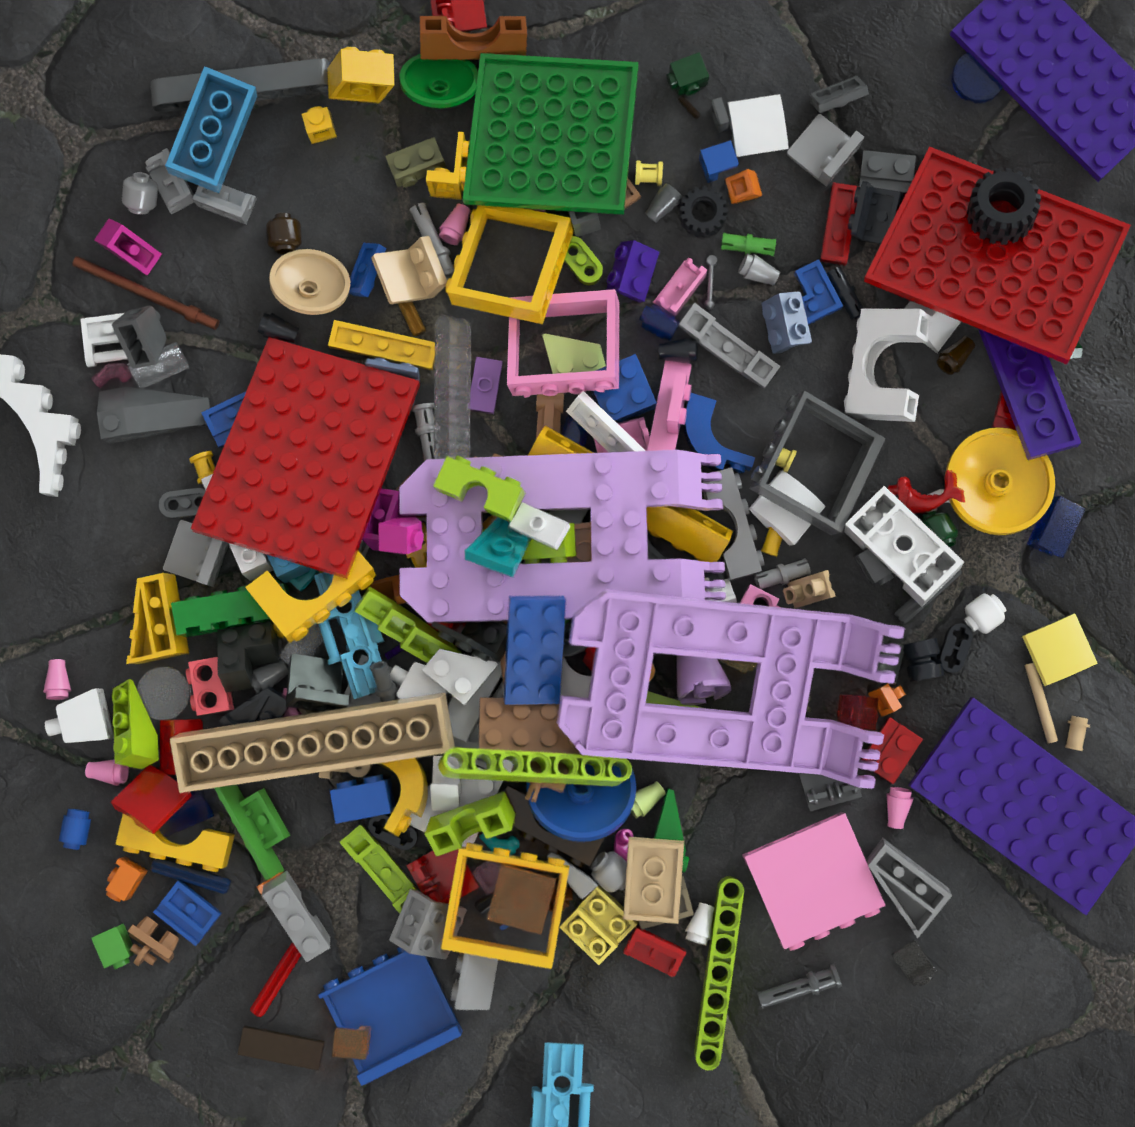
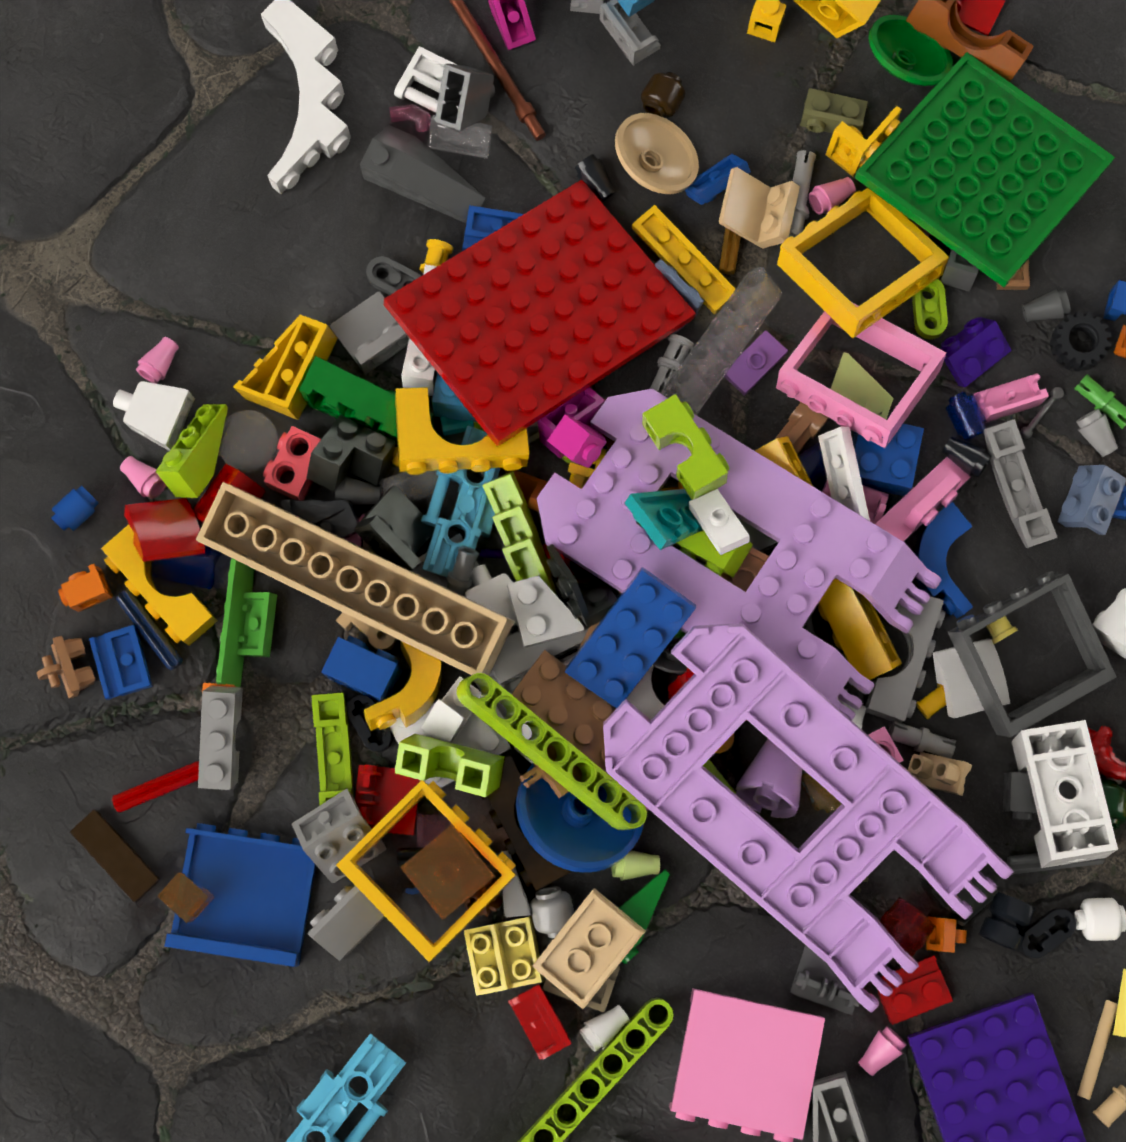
camera: 30 degrees right, 5 degrees down
bright green brick [91,923,134,969] -> none
teal arm [479,833,520,855] -> none
dark pink arm [614,828,634,861] -> none
light yellow bush [635,161,663,186] -> none

